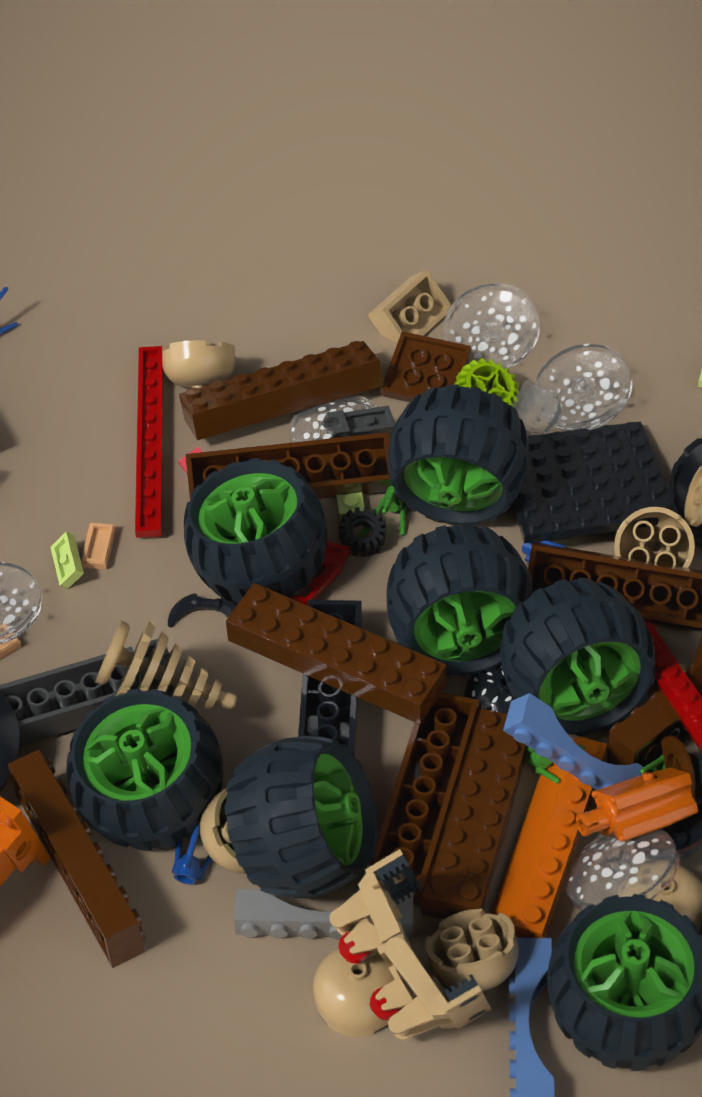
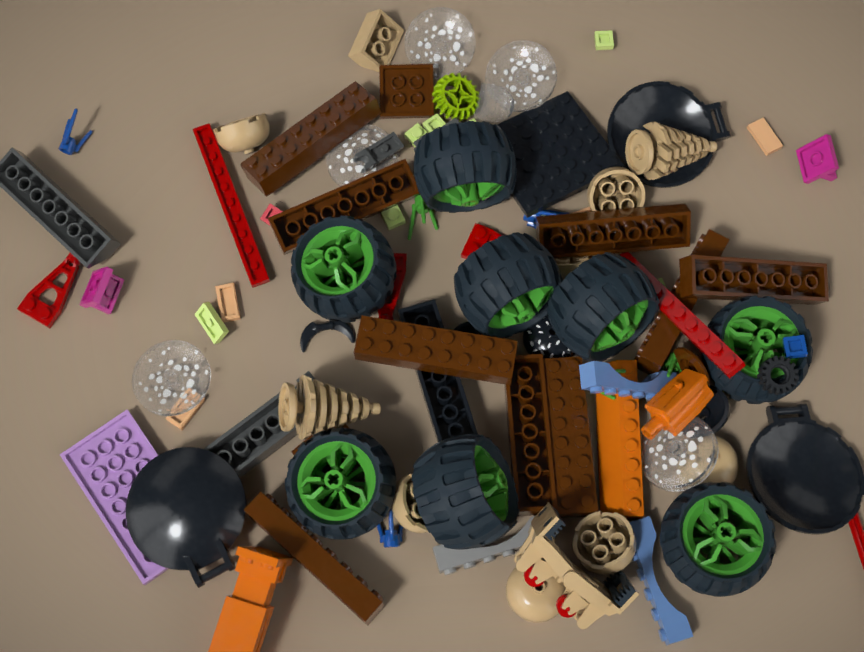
camera: 20 degrees left, 20 degrees up
black tyre [339,507,386,557] -> none

